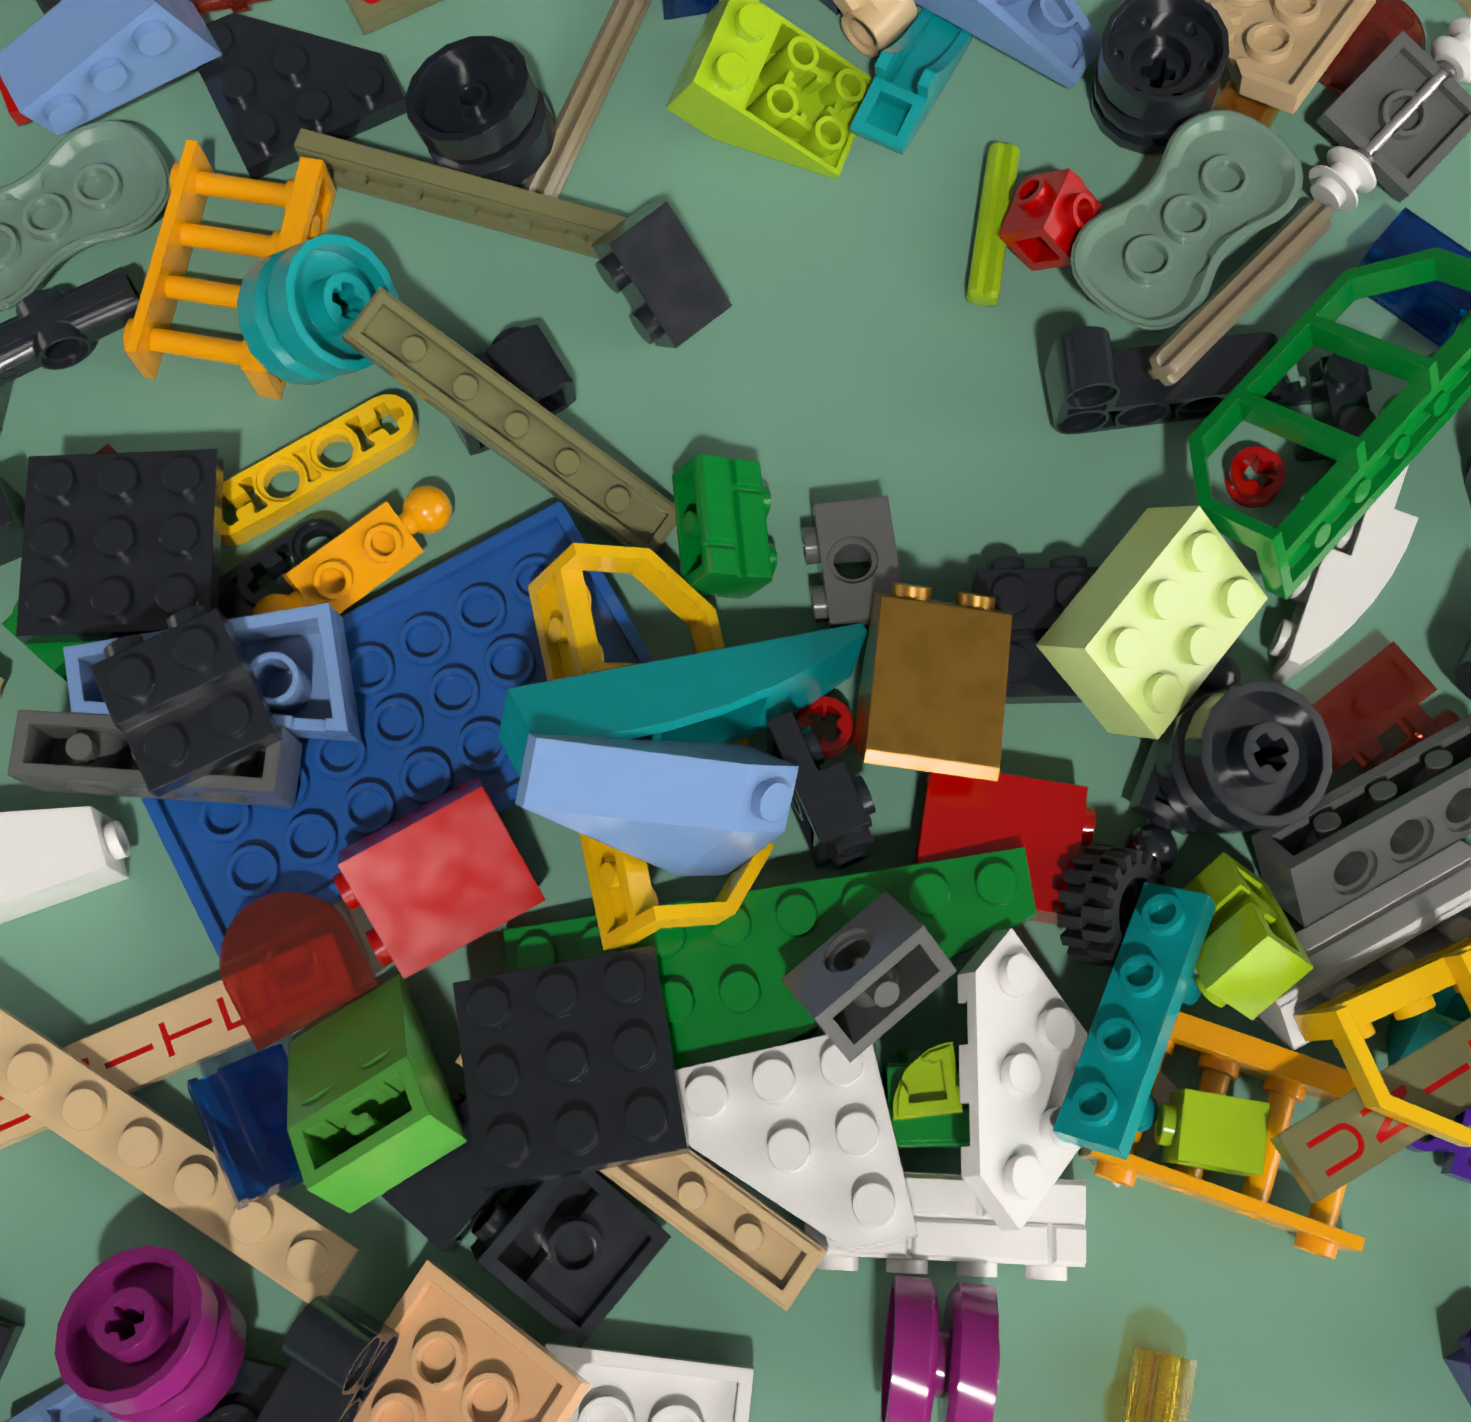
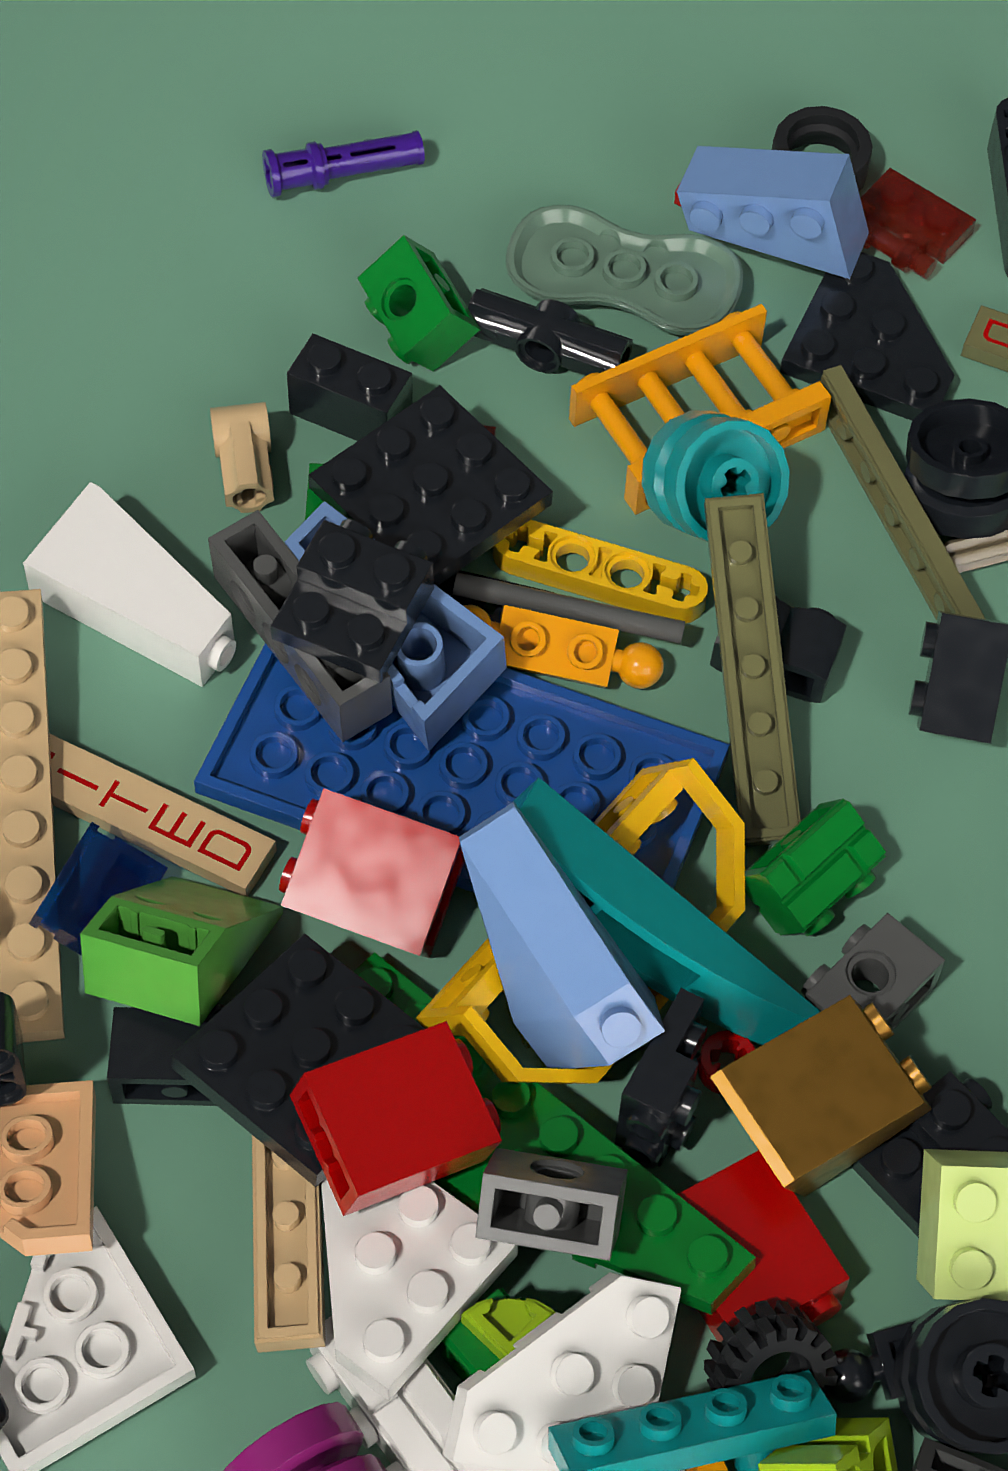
camera: 45 degrees right, 15 degrees down
clear red tile [219,892,381,1051] -> none
black plate [470,1171,671,1347] -> none
none -> red brick [290,1021,502,1216]
none -> dark grey bar [452,572,685,644]

